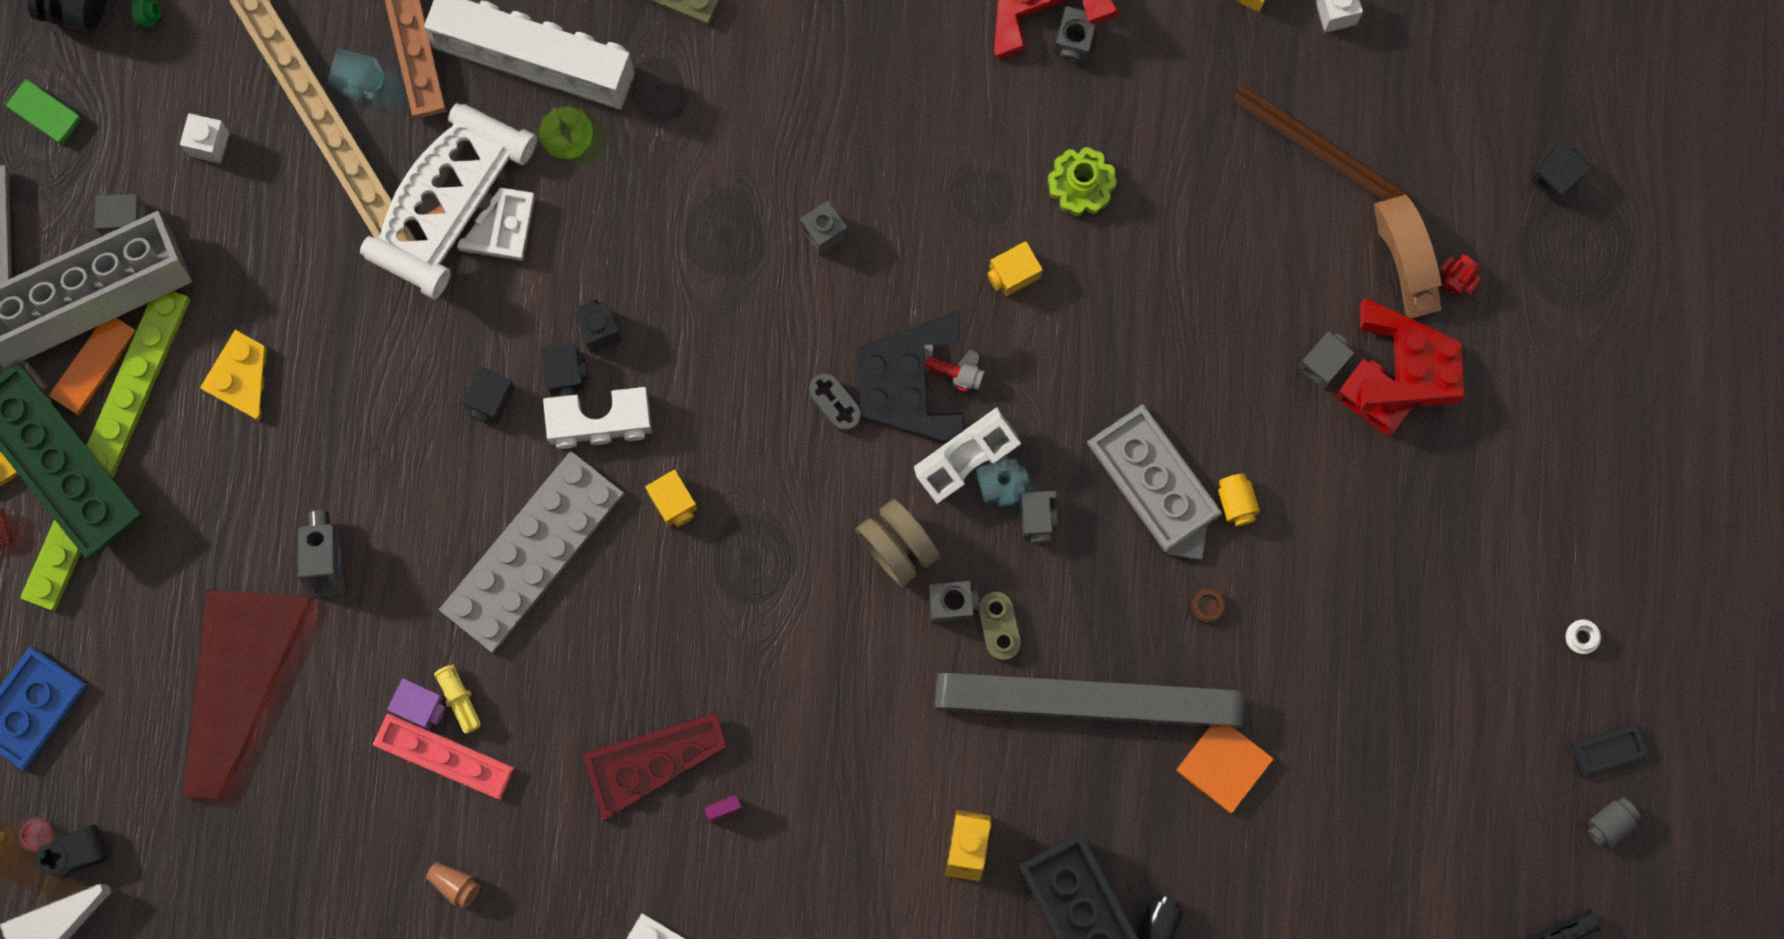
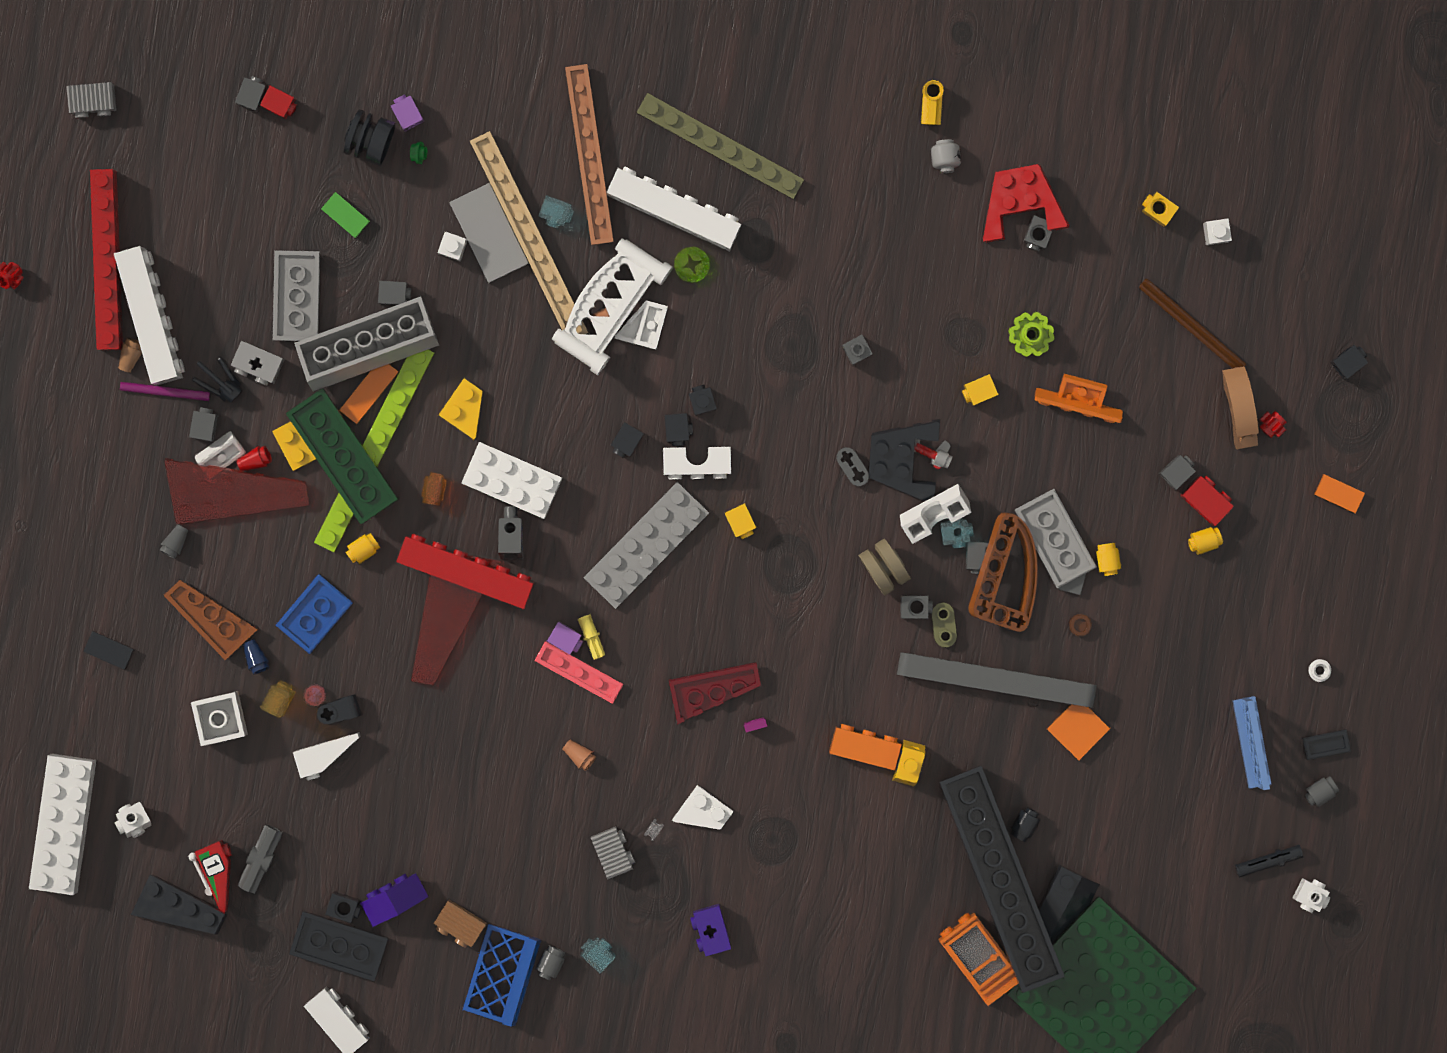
camera: 10 degrees right, 10 degrees up
red wing [1360,298,1464,411] -> none
none -> yellow brick [346,533,380,564]
none -> red brick [396,534,535,609]
none -> clear orange brick [421,472,447,506]
none -> light grey tile [449,183,529,283]
none -> white brick [462,442,562,519]
none -> orange brick [829,724,902,770]
none -> dark orange beam [968,512,1037,632]
none -> orange bracket [1034,374,1123,423]
none -> yellow brick [1188,527,1223,555]
none -> medium blue fence [1232,696,1271,790]
none -> orange tile [1314,474,1365,513]

